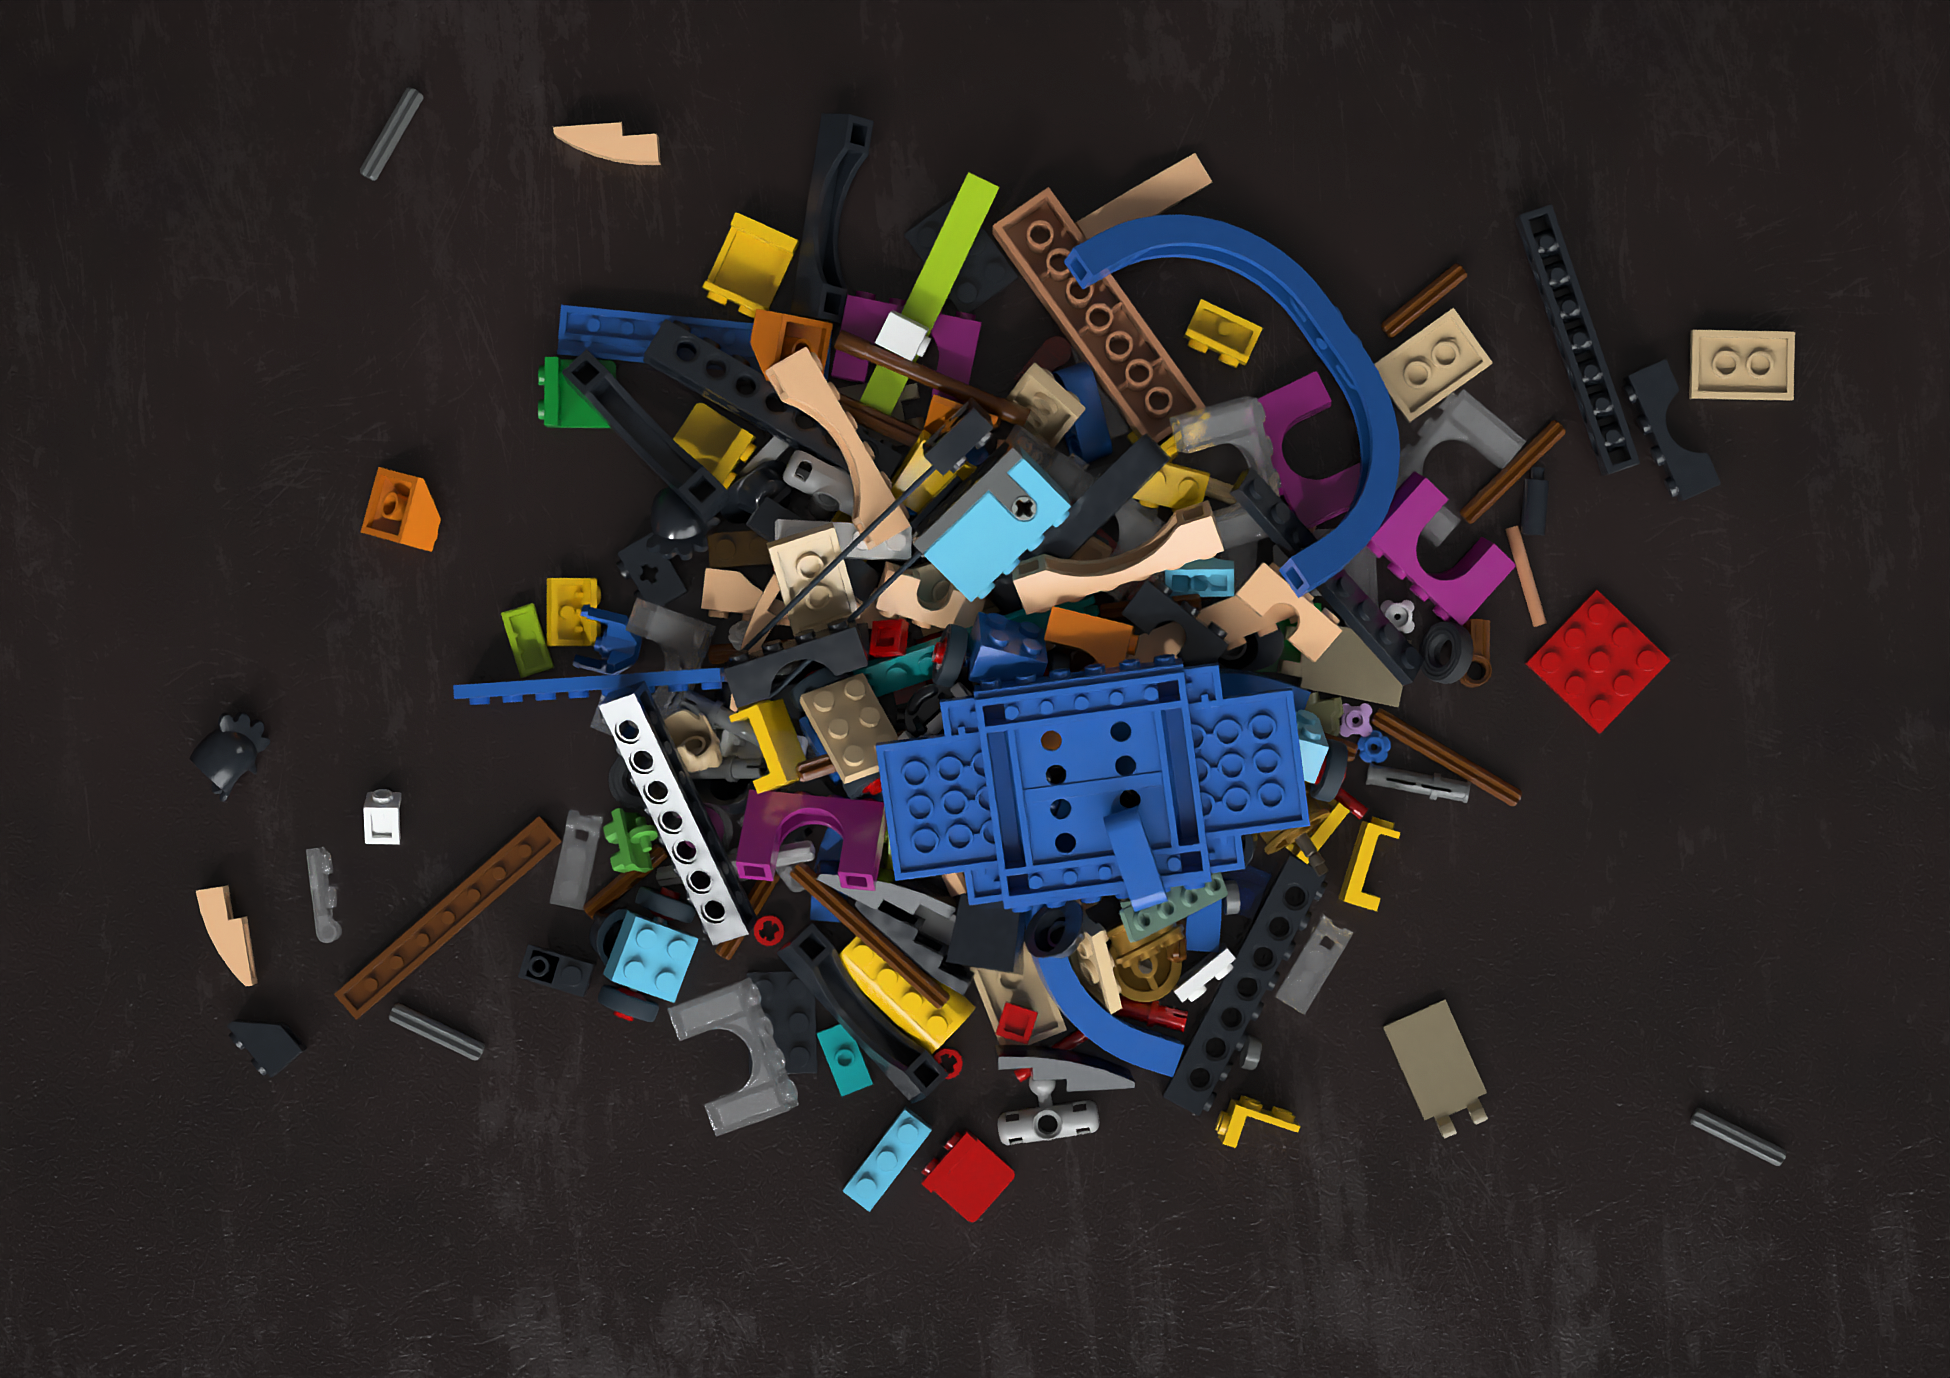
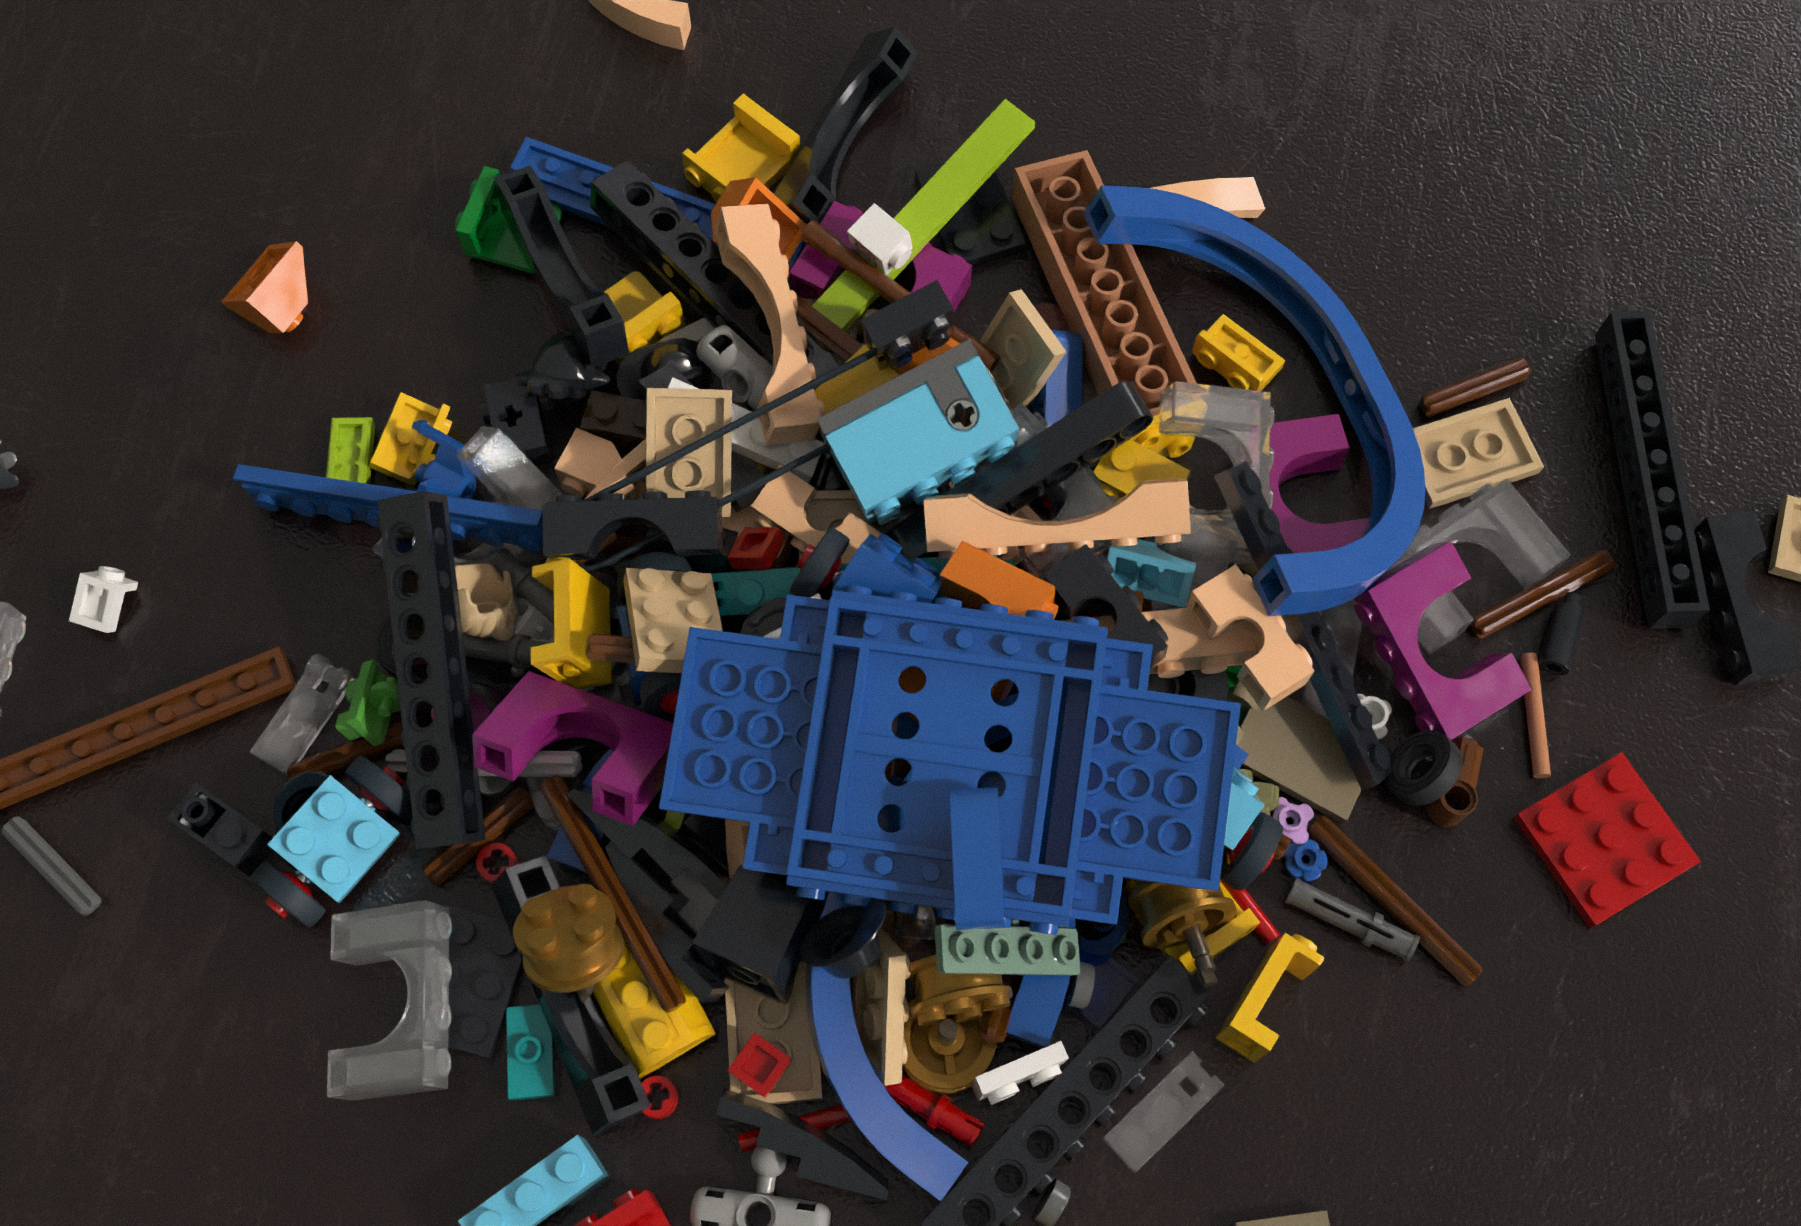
camera: 15 degrees right, 20 degrees down
none -> pearl gold wheel [513,884,624,1003]

